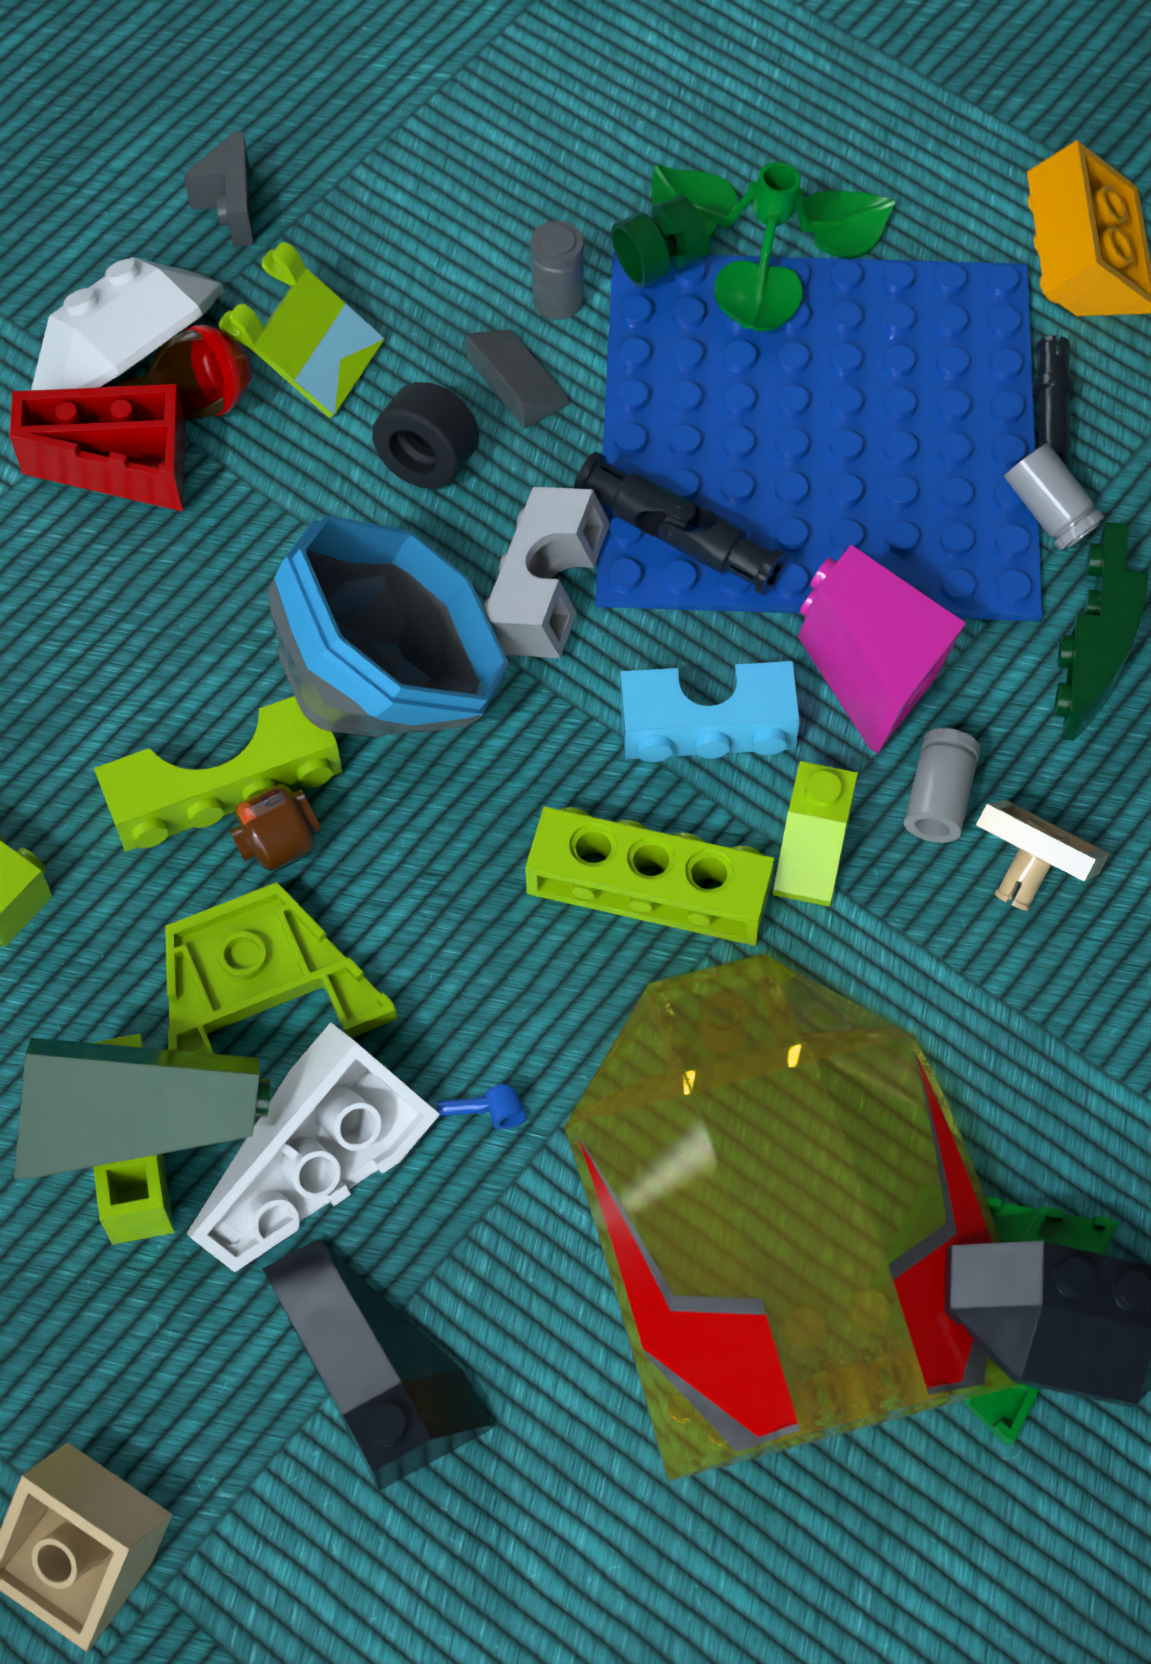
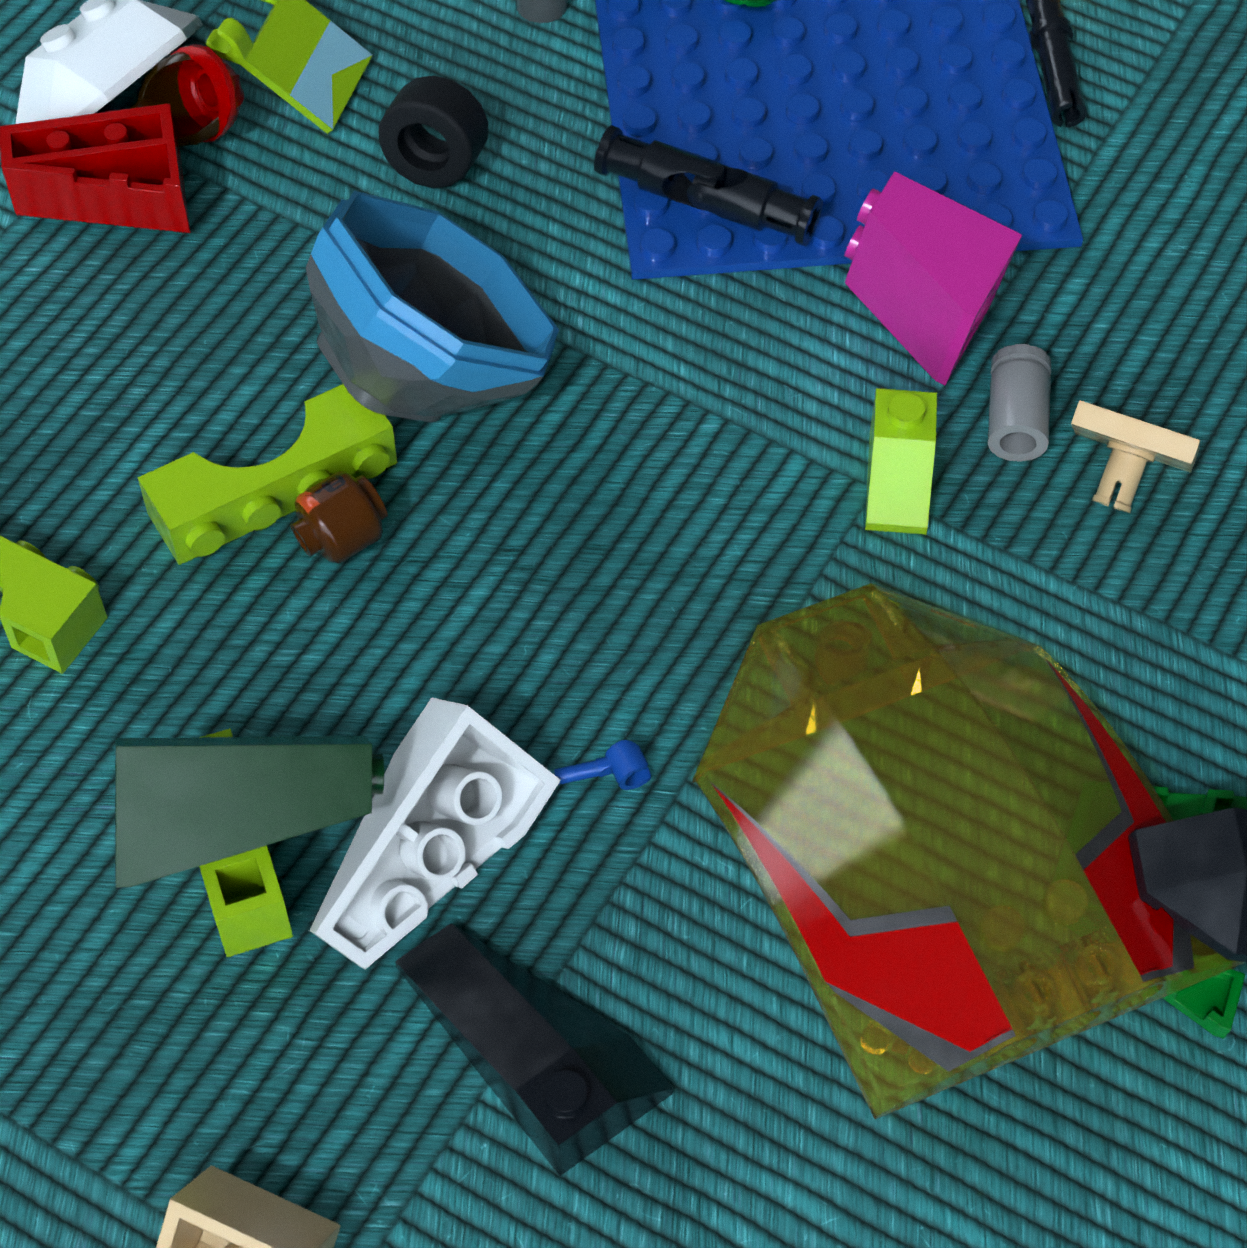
camera: 10 degrees left, 5 degrees down
lime wing [165,882,397,1054] -> none
dark grey slope [465,329,569,429] -> none
light grey arch [483,487,610,658] -> none
lime brick [525,806,774,946] -> none
medium azure arch [620,661,799,762] -> none
light grey piece [1004,443,1105,551] -> none
dark green slope [1054,522,1148,741] -> none

